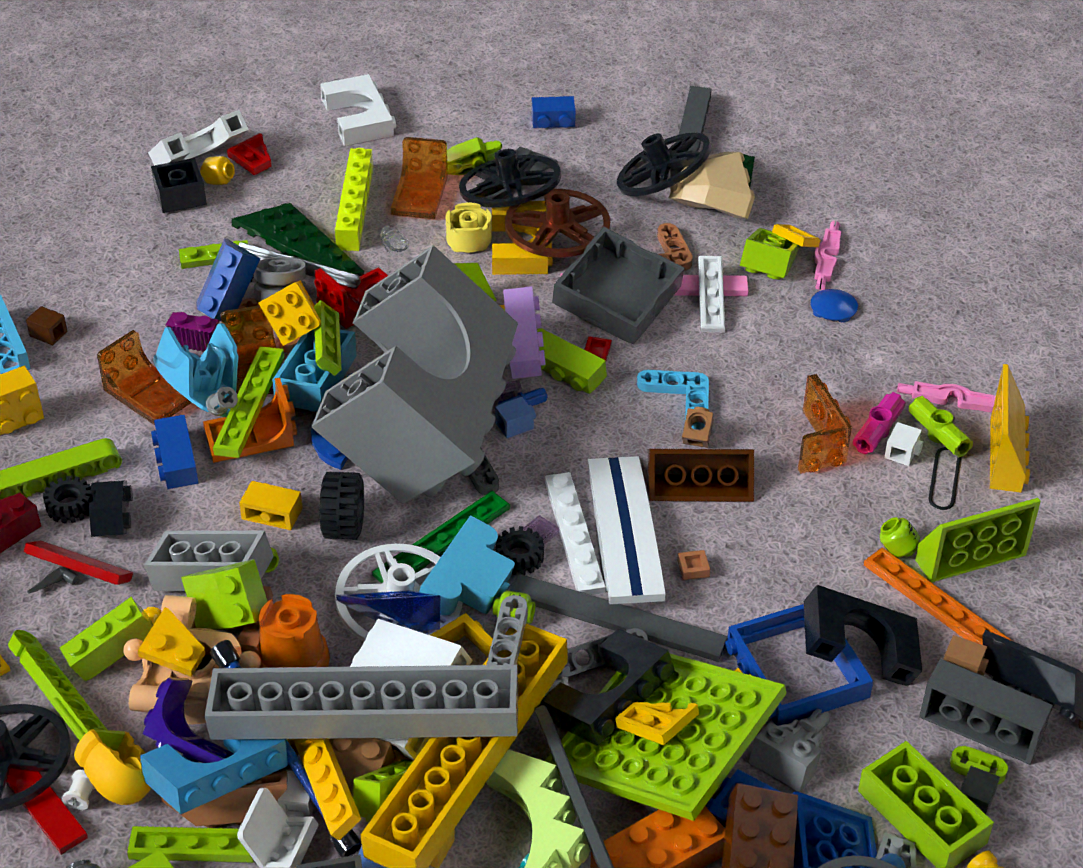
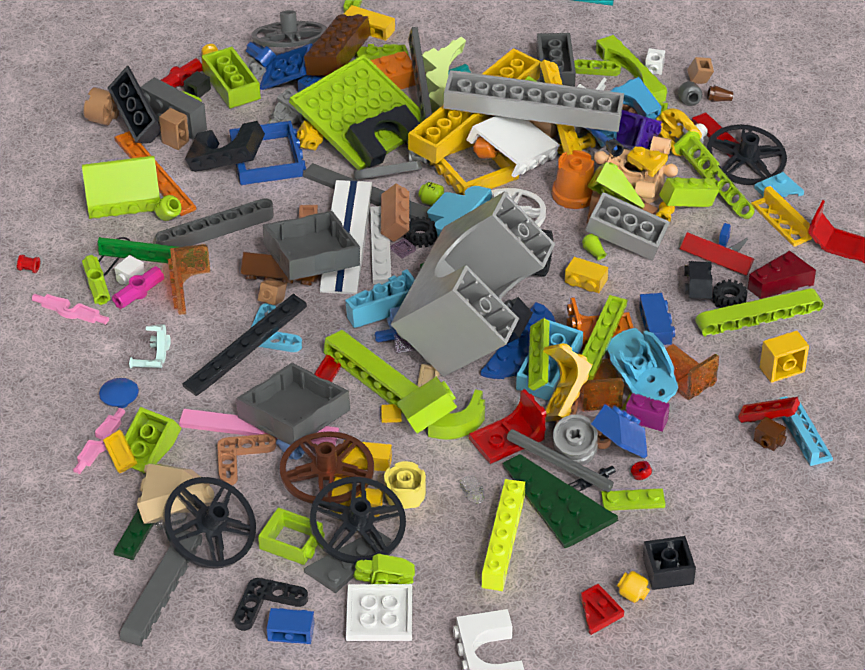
camera: 170 degrees left, 0 degrees up
white arch [148,110,249,165] -> none
light grey bush [206,387,238,416] -> none
clear blue slope [336,590,440,635] -> none
clear orange bracket [391,137,448,219] -> none
light grey beam [487,595,528,665] -> none
lavender brick [503,286,546,379] -> none
yellow wing [615,702,699,745] -> none
white tile [698,256,725,333] -> none
yellow slope [990,364,1030,493] -> none
none -> red bush [17,254,41,273]
none -> green tile [97,237,208,268]
none -> light aqua piece [129,324,171,369]
none -> dark grey beam [155,198,274,248]
none -> red piece [161,58,203,88]
none -> black tile [182,294,307,396]
none -> black beam [234,578,308,631]
none -> lime window [258,507,325,565]
none -> dark grey tile [263,211,360,280]
none -> medium azure wedge [345,269,415,328]
none -> white plate [346,584,412,641]
none -> nougat brick [381,183,409,242]
none -> red tile [631,461,652,480]
none -> blue tile [719,223,731,247]
none -> red plate [738,397,800,423]

